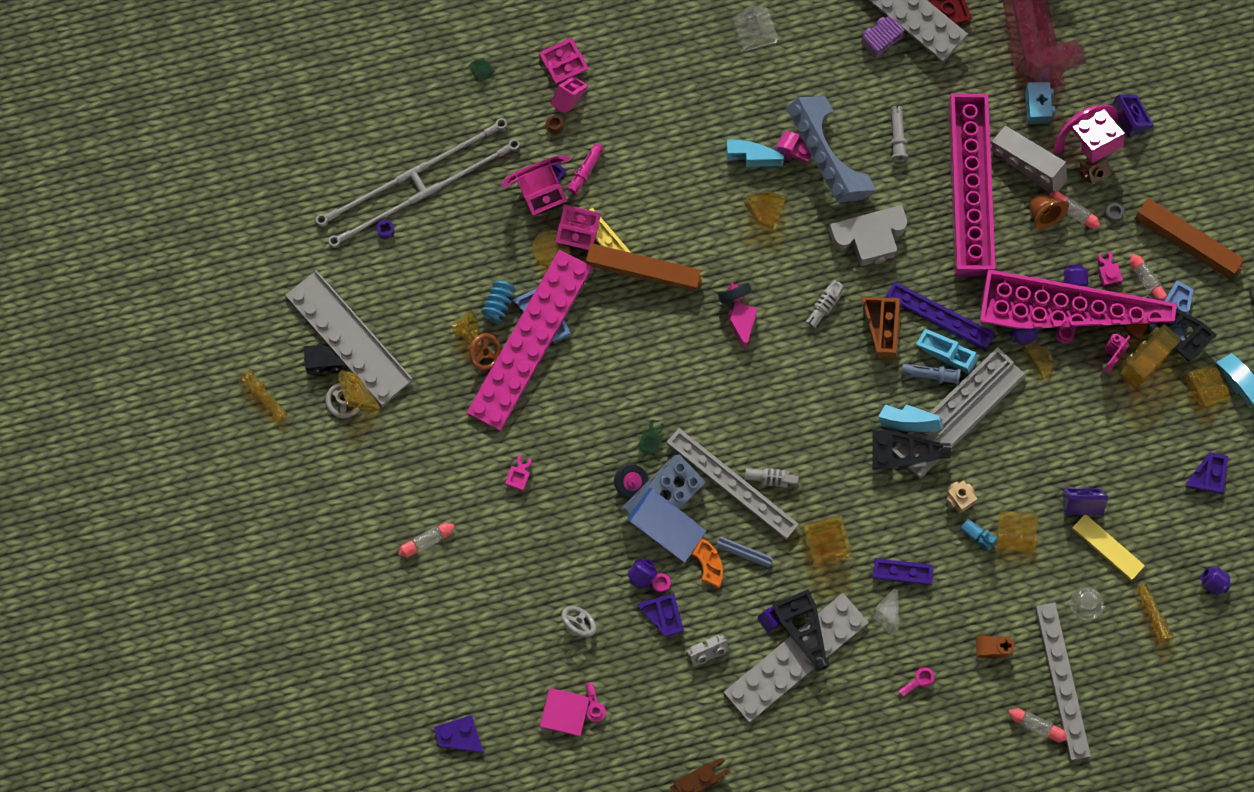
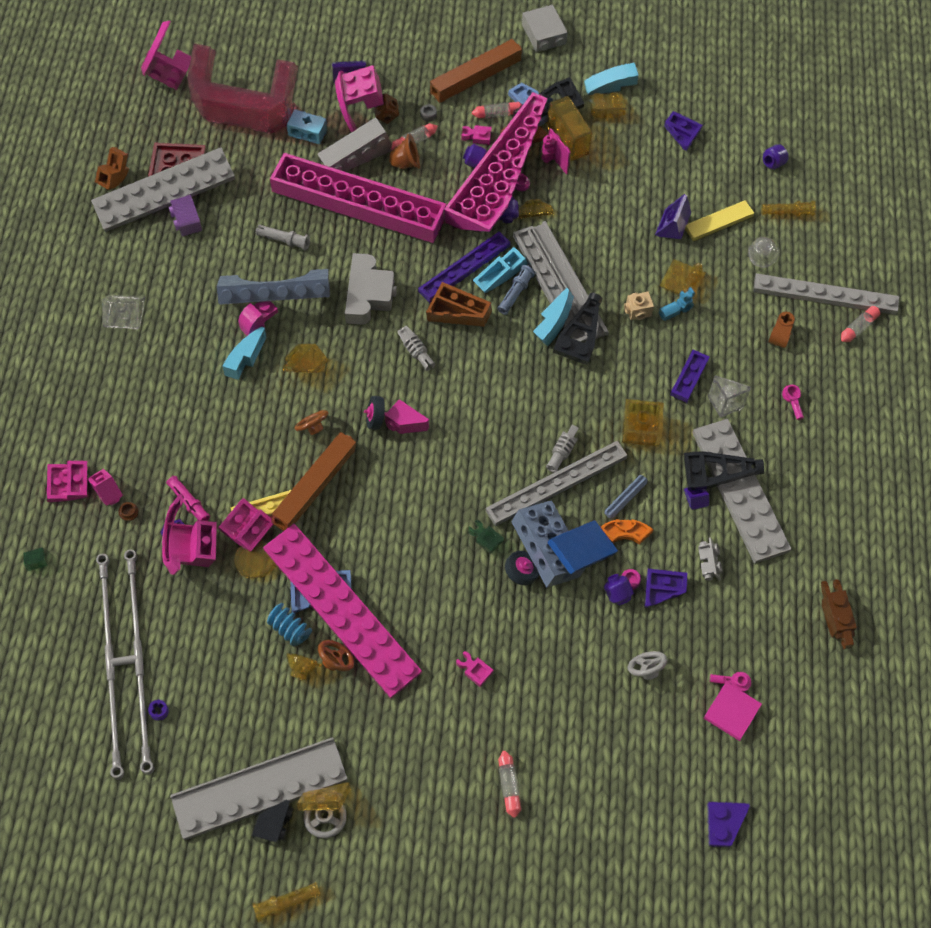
camera: 70 degrees left, 10 degrees down
none -> dark orange piece [294,410,329,435]

